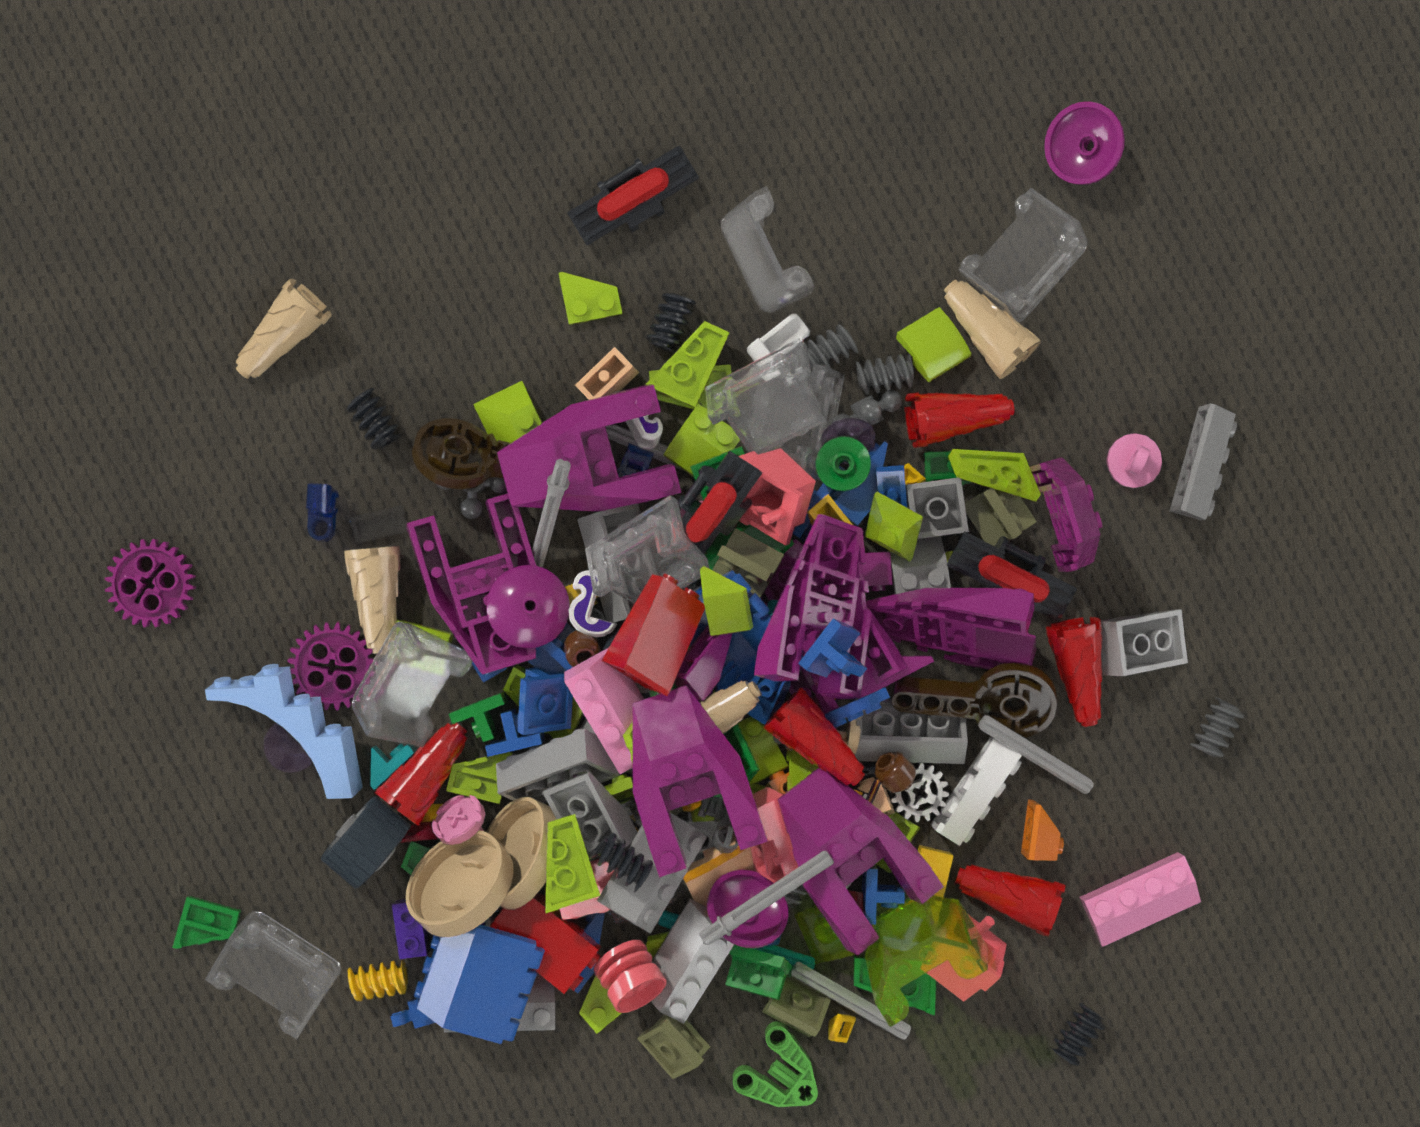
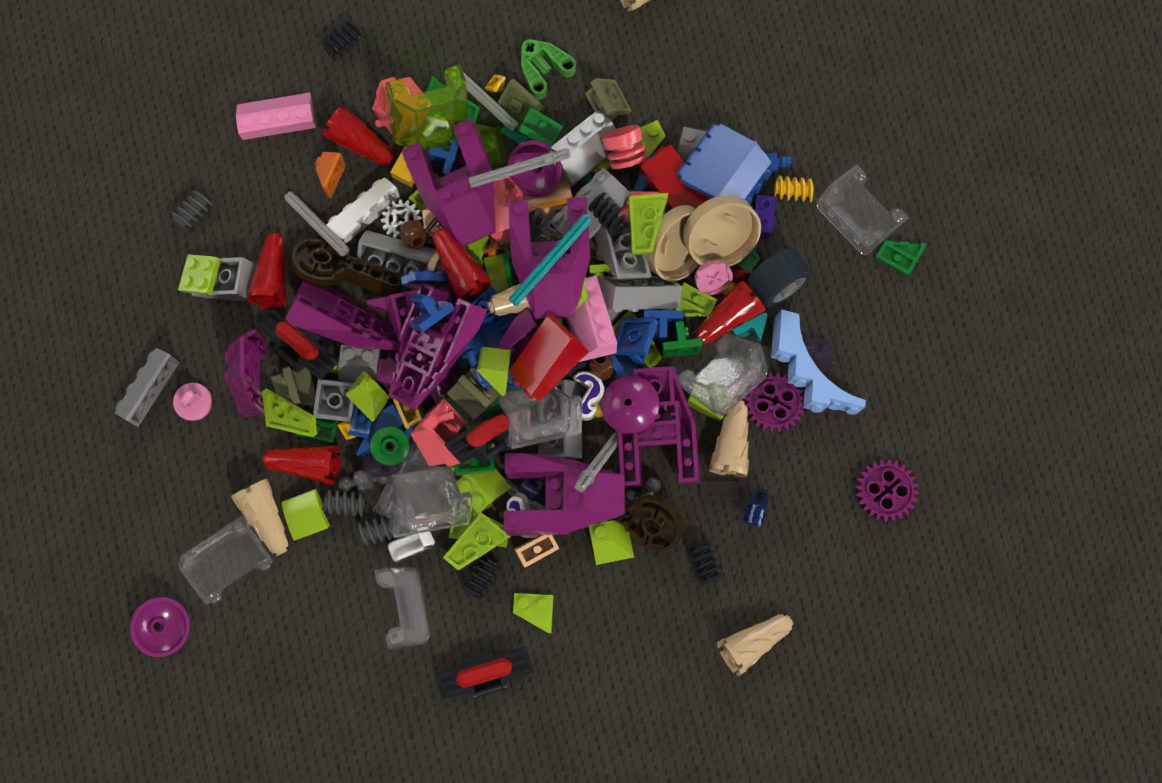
camera: 165 degrees left, 10 degrees down
none -> lime plate [178,254,221,296]
none -> teal axle [509,214,592,306]

